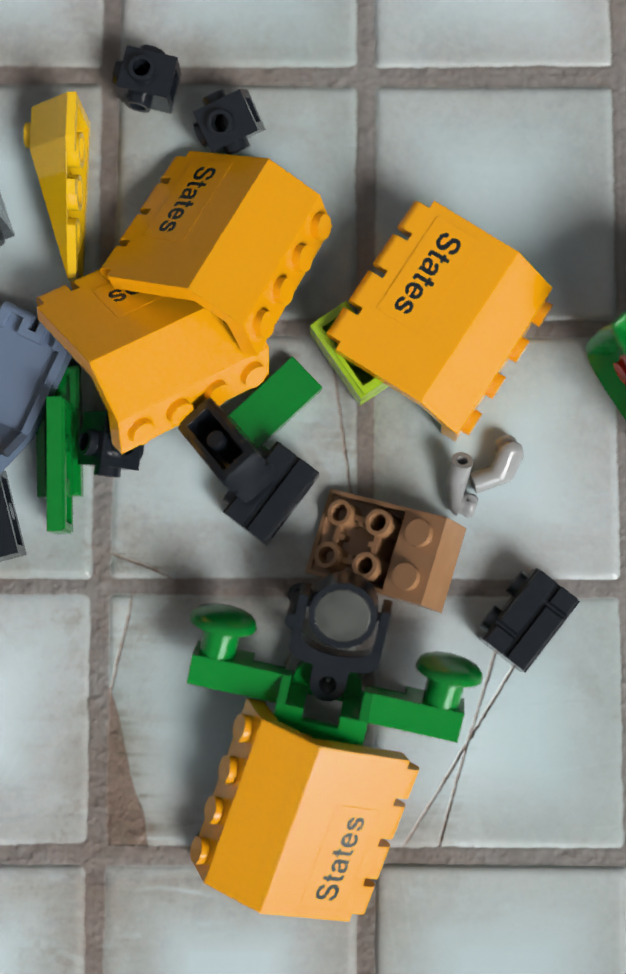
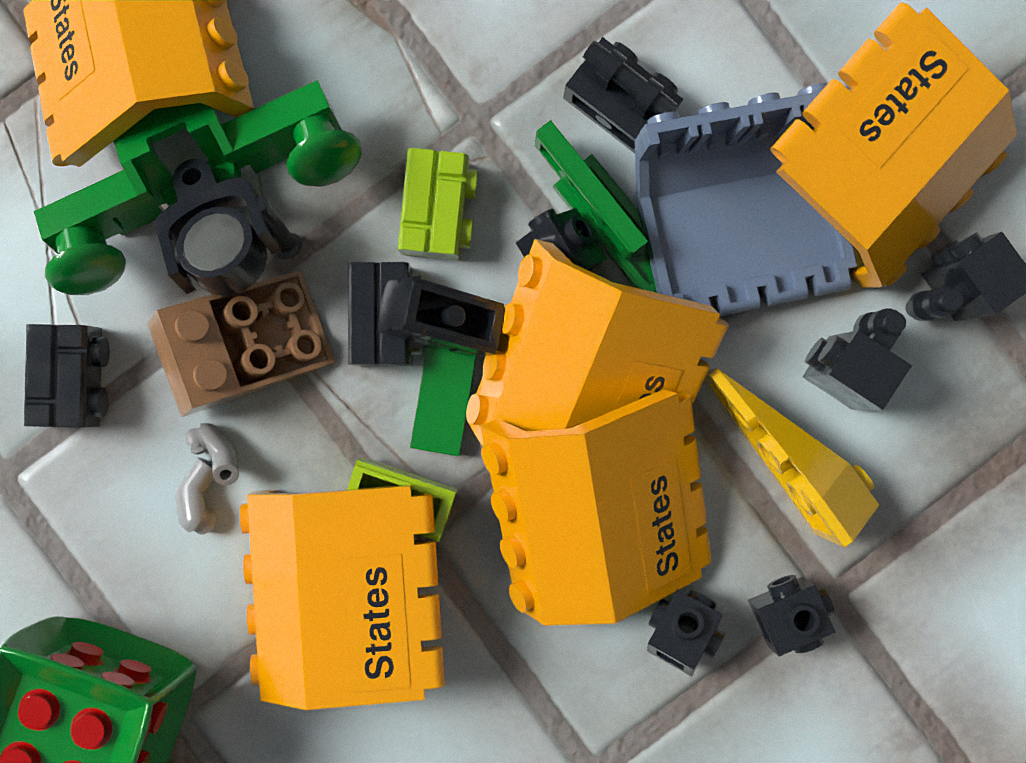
camera: 140 degrees right, 5 degrees up
none -> lime brick [397,148,478,261]

